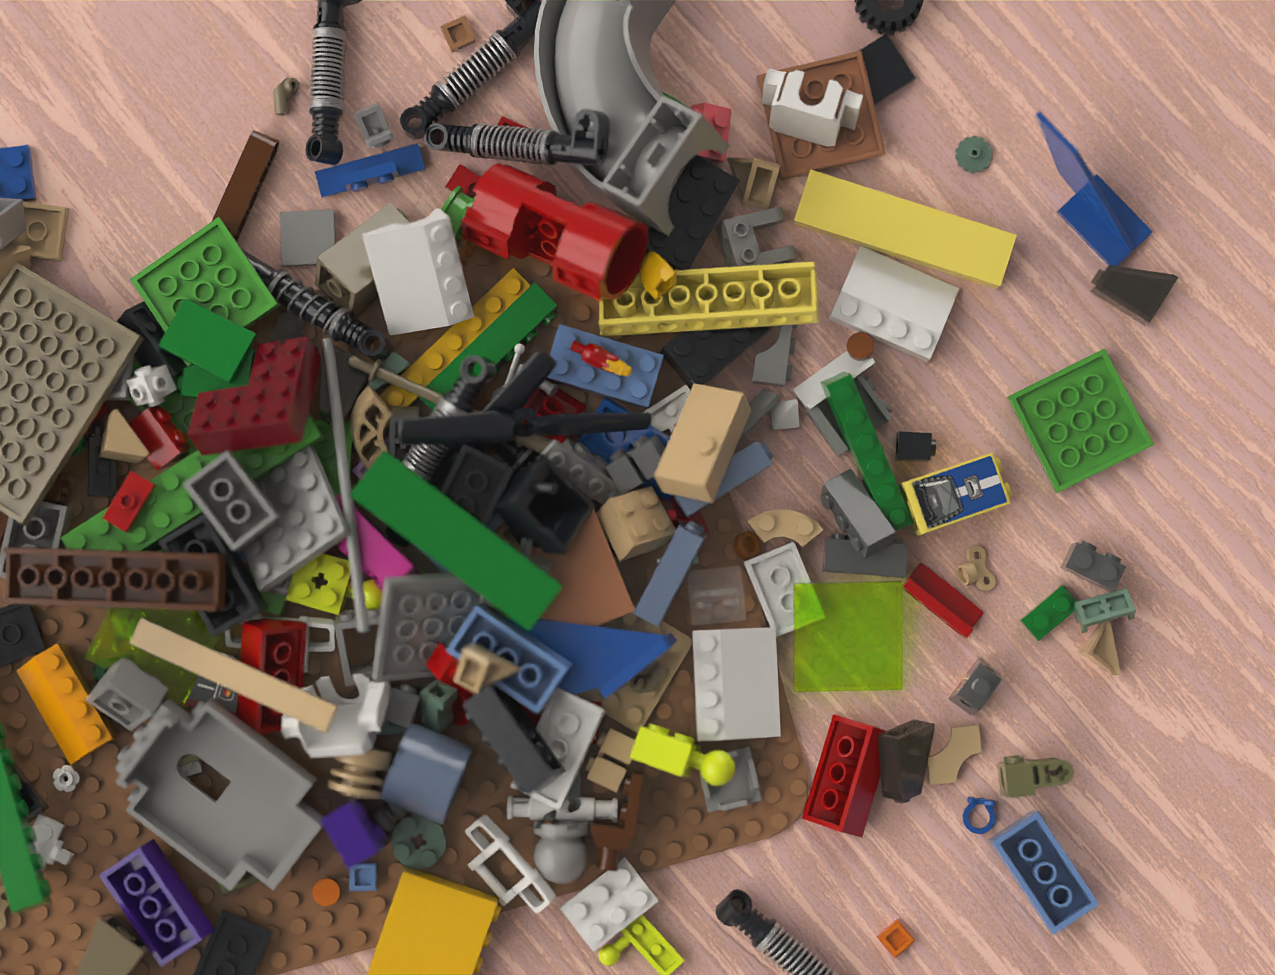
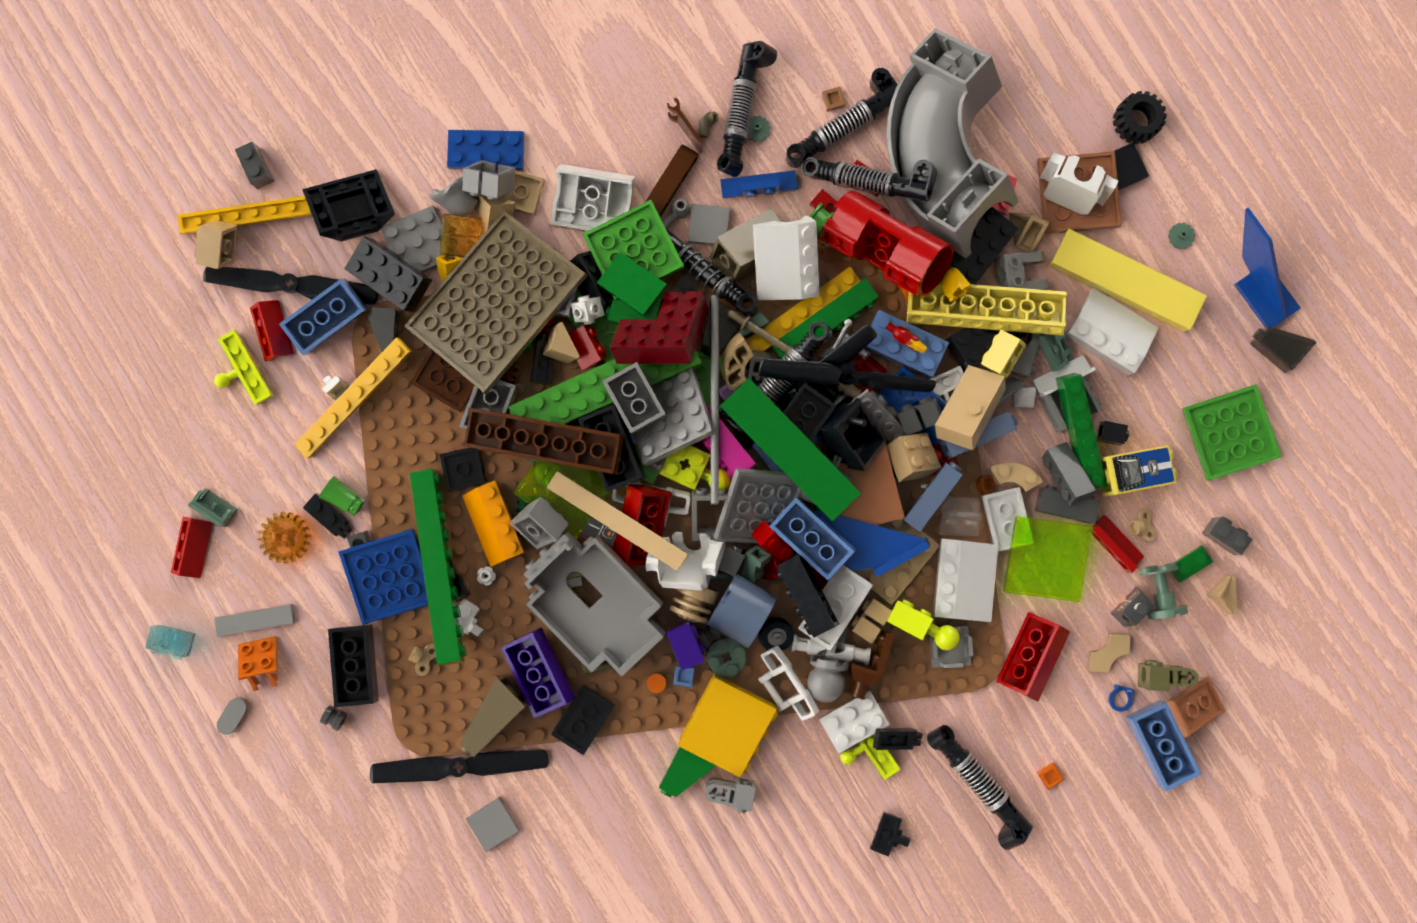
camera: 10 degrees right, 0 degrees up
red plate [103,471,156,533] -> none
light grey bracket [354,103,393,148] -> none
tan slope [454,643,522,694] -> none
dark tan arm [630,662,668,693] -> none
dark orange tile [847,332,874,361] -> none
clear smoke slope [878,719,935,803] -> none
sand green hinge [1074,588,1136,633] -> none
none -> white piece [551,164,635,231]
none -> light grey bar [663,198,690,229]
none -> reddish brown flag [667,98,703,153]
none -> sand green piece [746,116,770,141]
none -> black wheel [759,618,794,651]
none -> black hinge [873,728,923,750]
none -> light yellow brick [981,330,1027,379]
none -> sand green plate [1038,330,1074,371]
none -> sand green piece [1139,563,1188,620]
none -> nougat tile [1167,676,1225,737]

